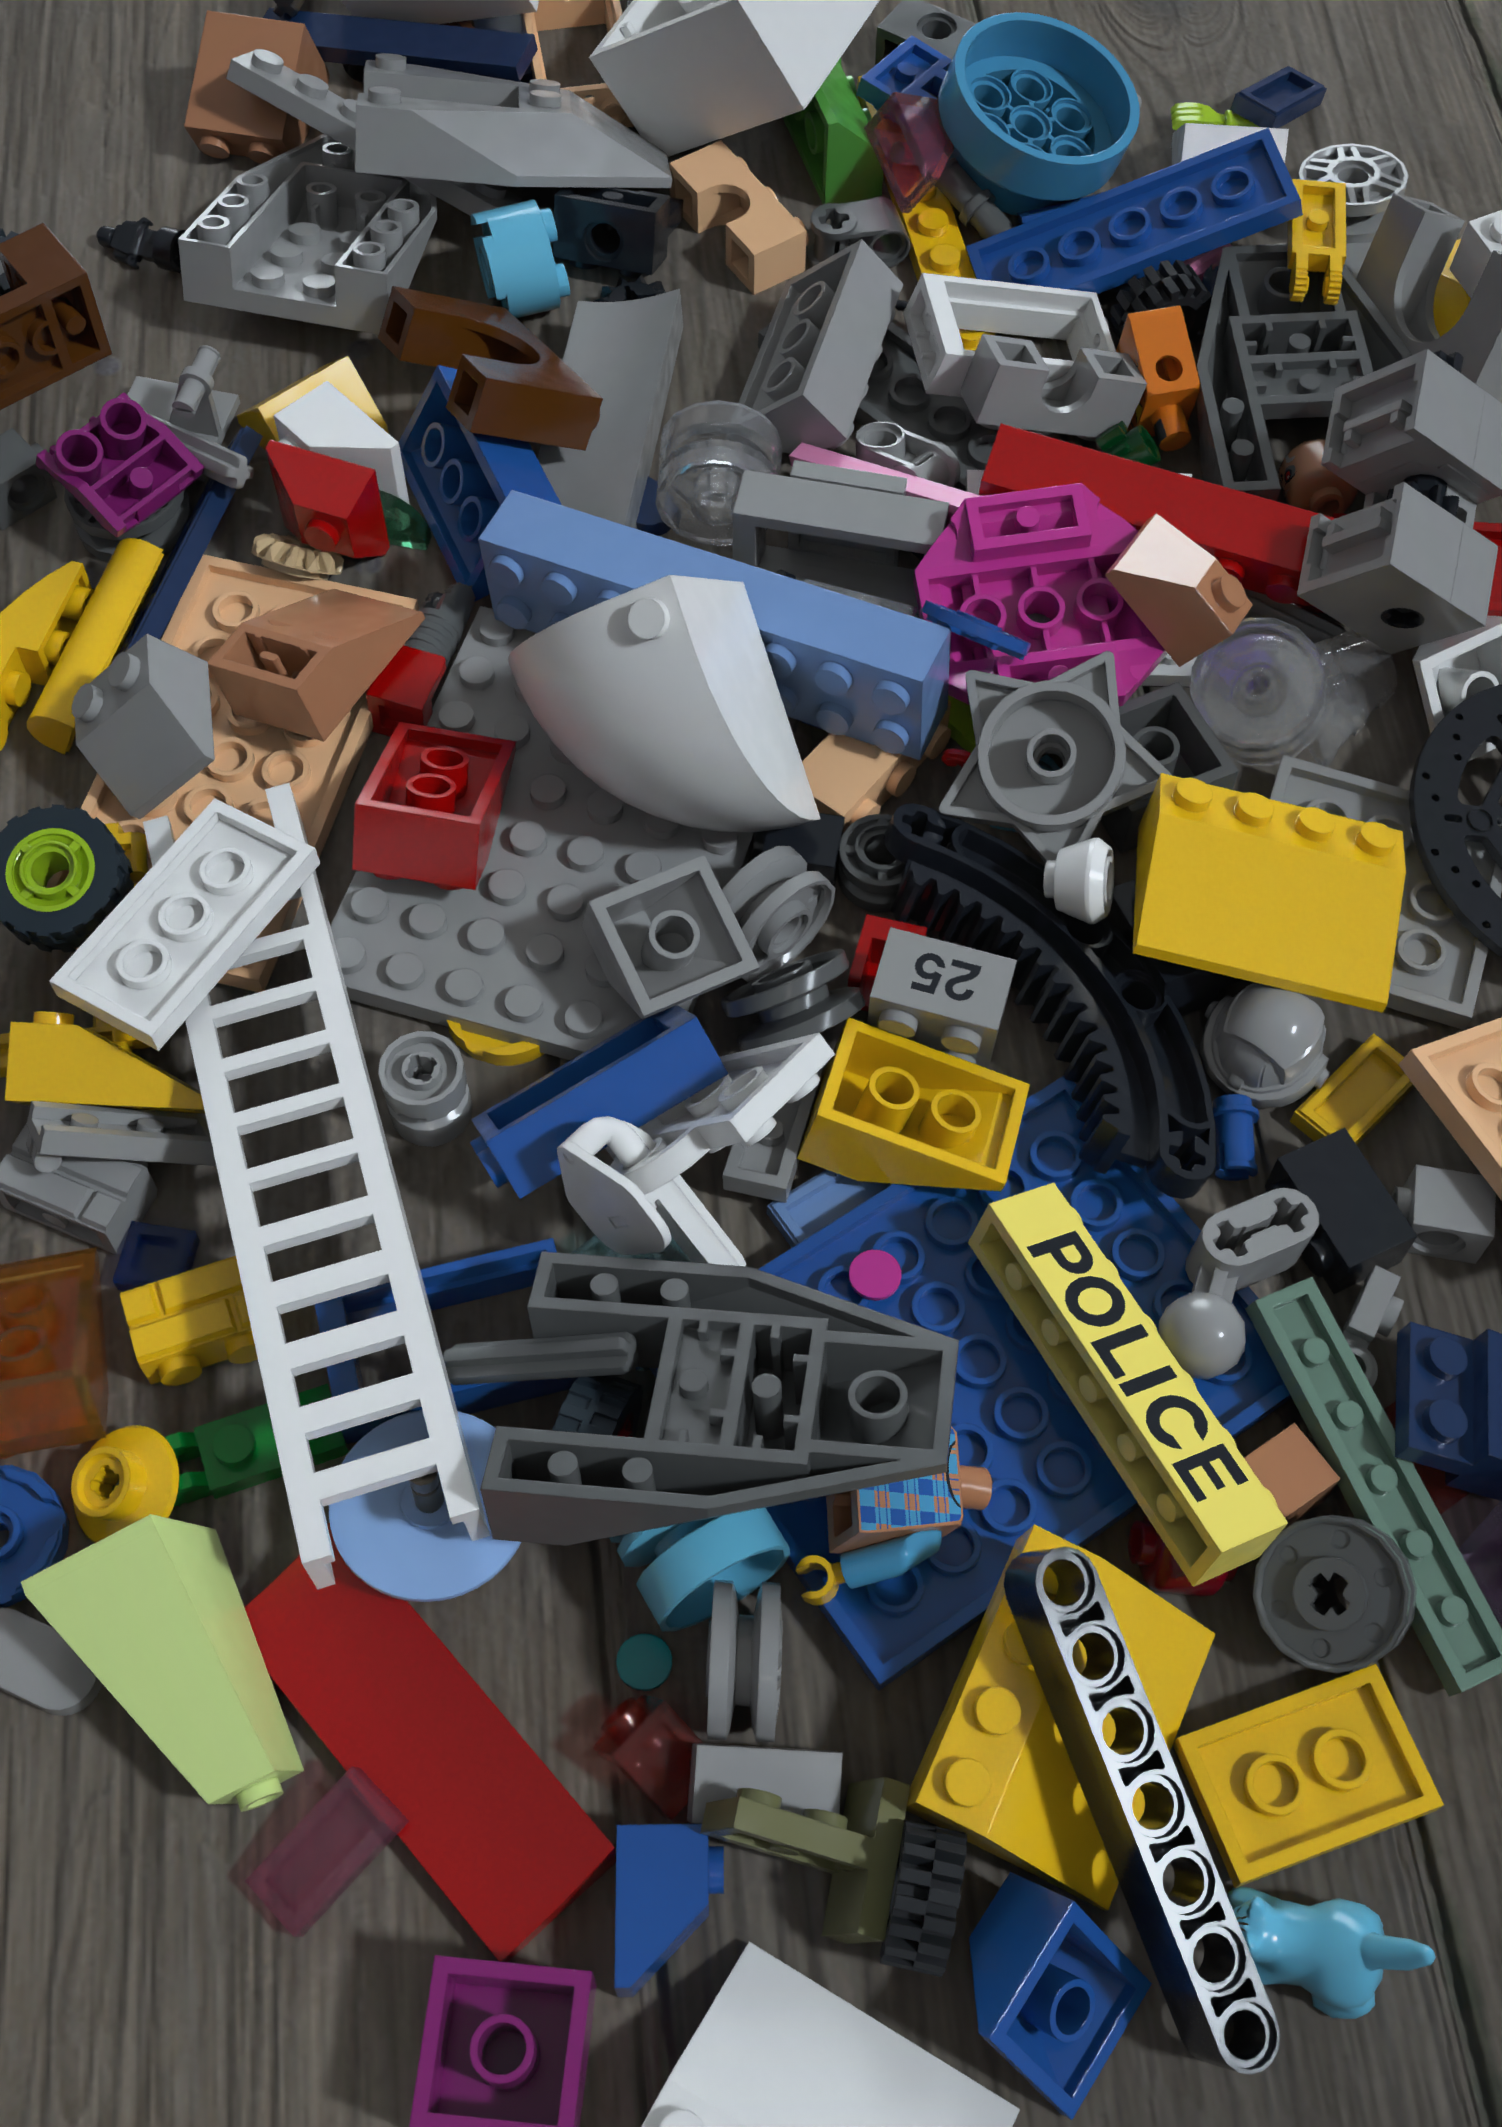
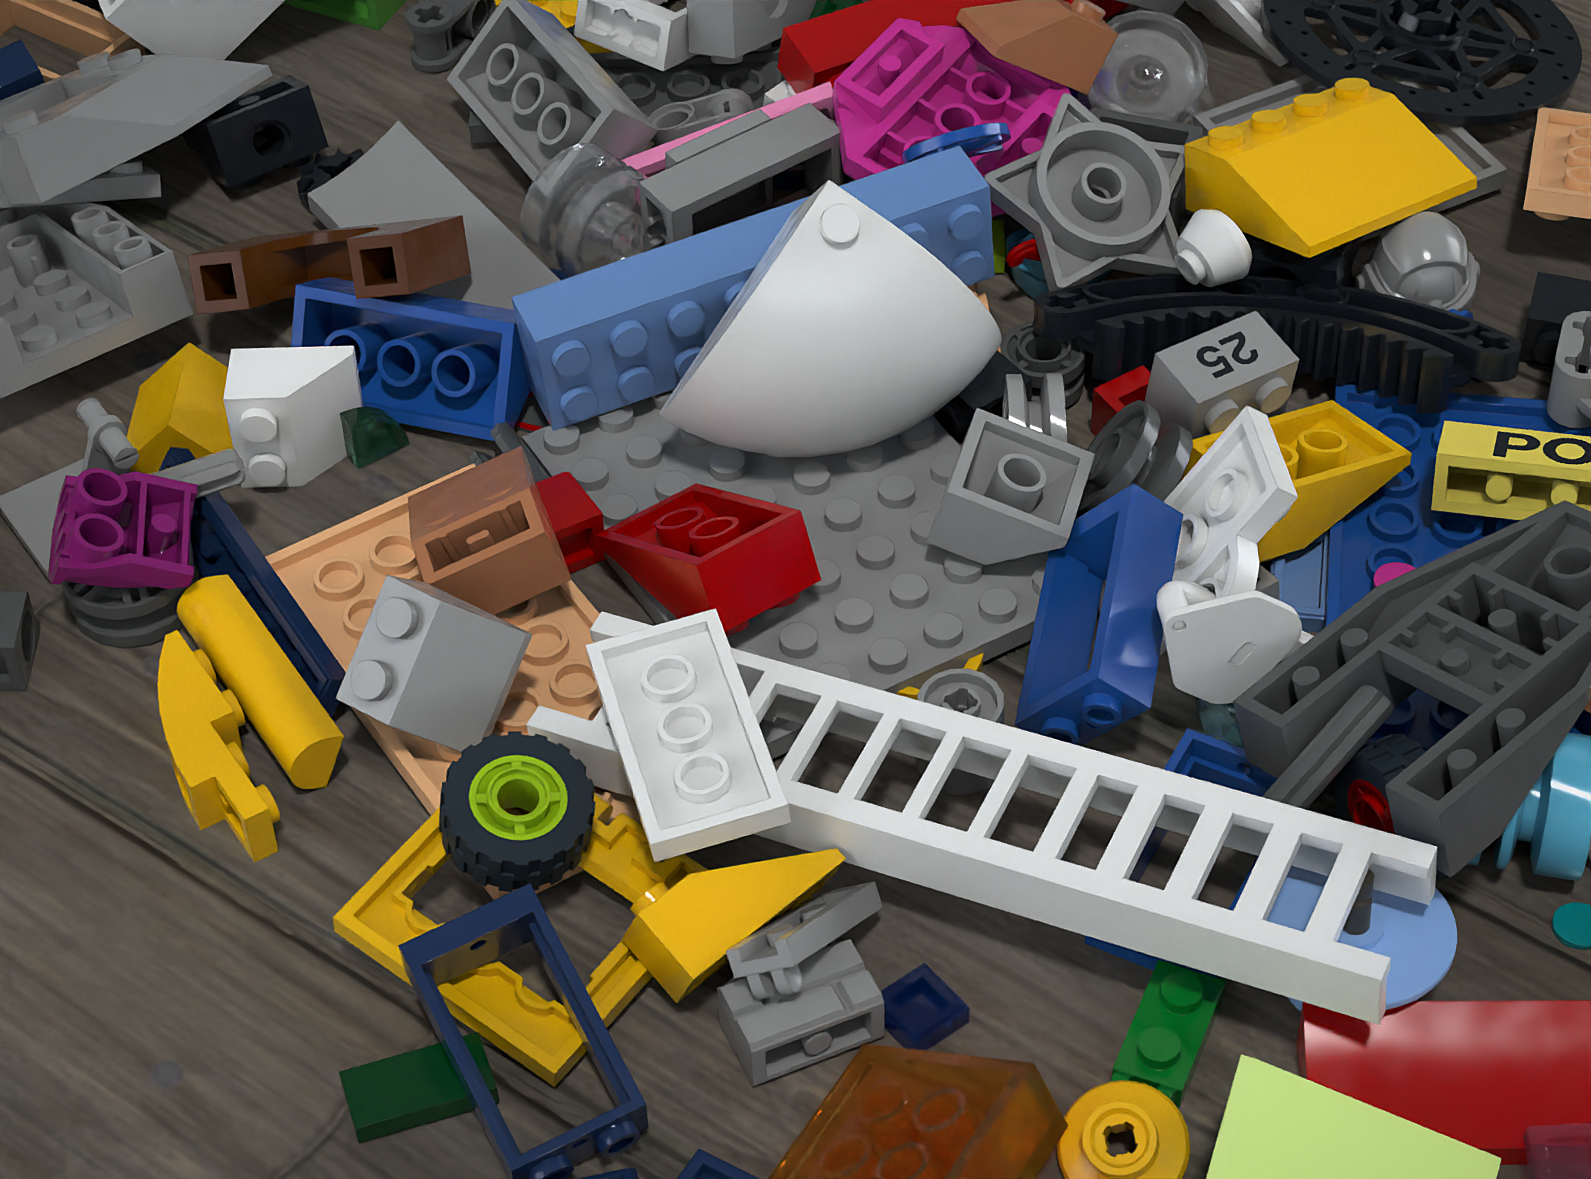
camera: 45 degrees left, 15 degrees down
yellow brick [120,1256,258,1386] -> none
tan gear [251,533,344,580] -> none
red slope [265,439,390,558] -> none
medium azure brick [471,200,570,318] -> none
light nougat arch [669,140,809,295] -> none
yellow tile [1290,1033,1415,1145] -> none

